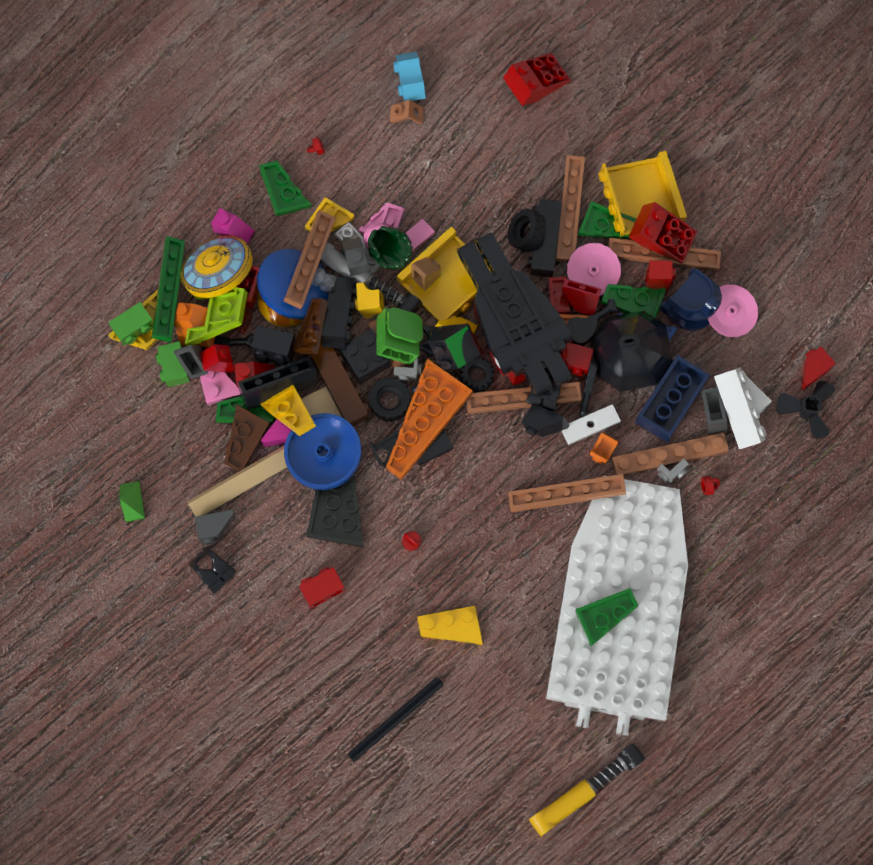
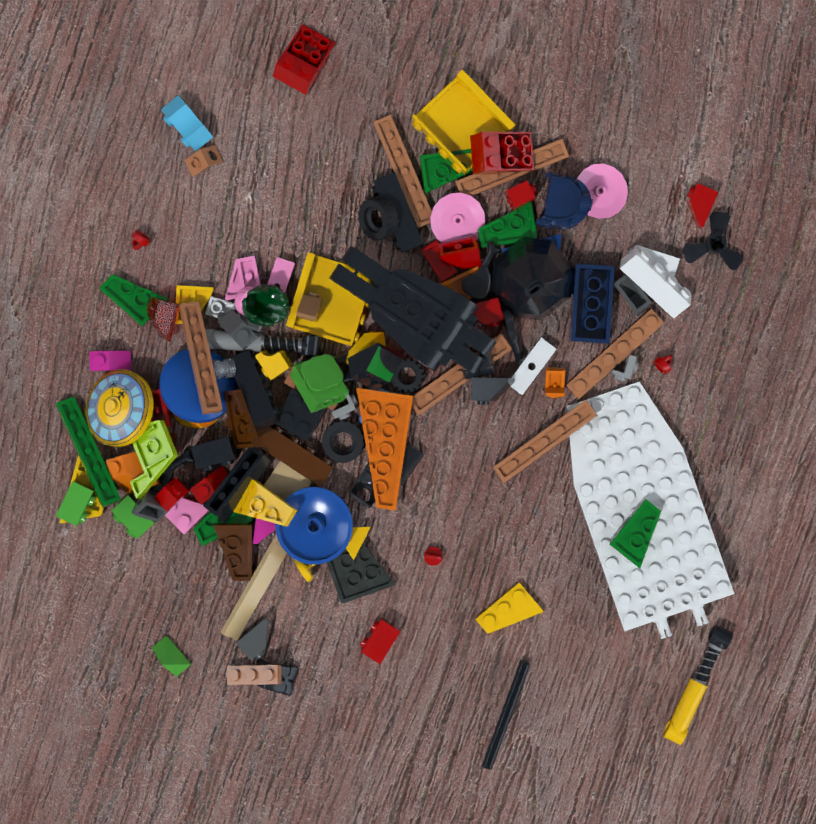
camera: 30 degrees left, 15 degrees up
none -> clear red slope [147,297,180,342]
none -> nougat plate [227,665,281,685]
none -> yellow piece [294,527,371,582]

